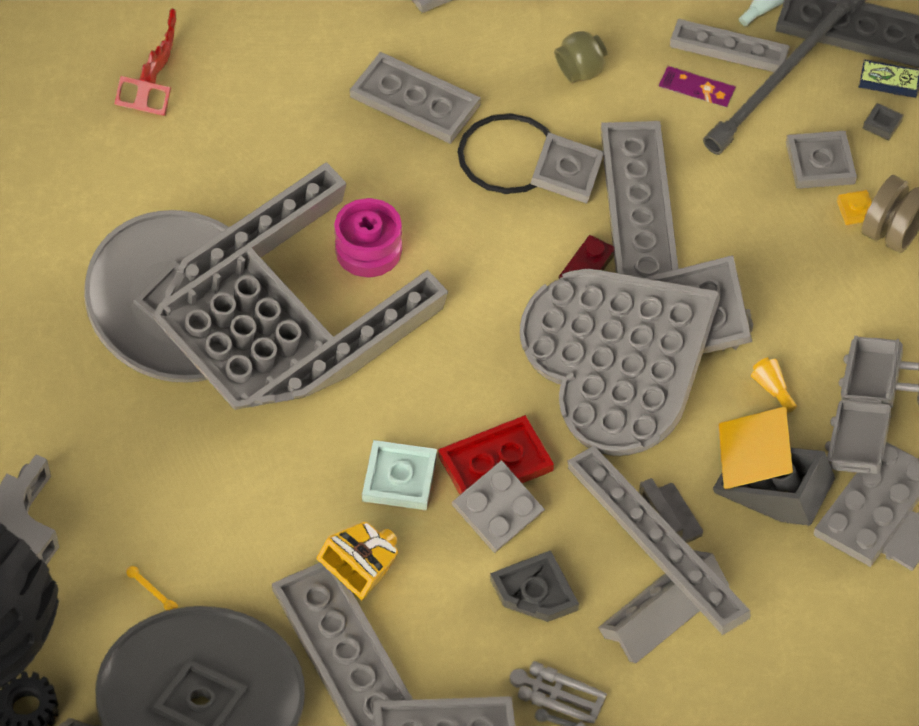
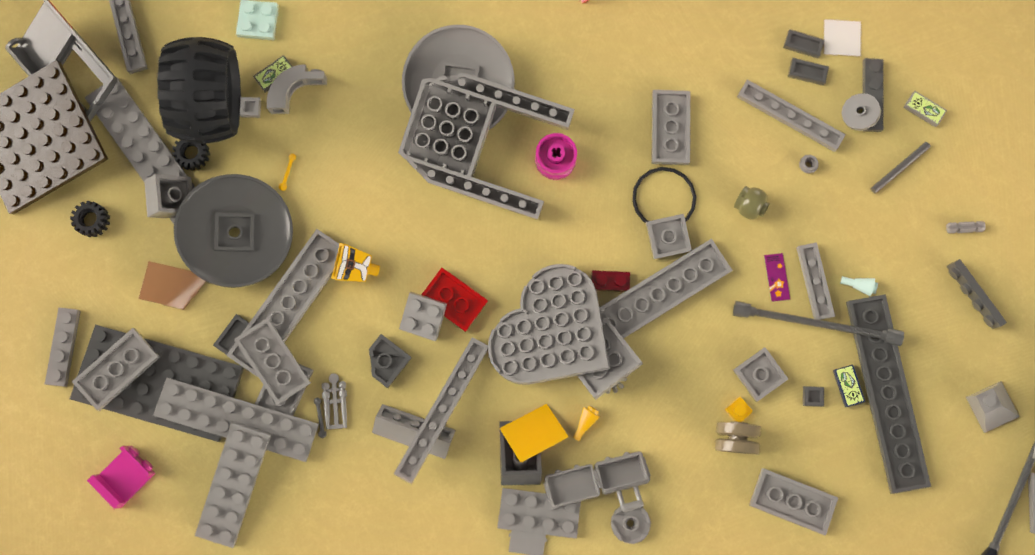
camera: 60 degrees right, 25 degrees up
light aqua plate [362,440,437,510] -> none
flat silver panel [639,478,703,543] -> none

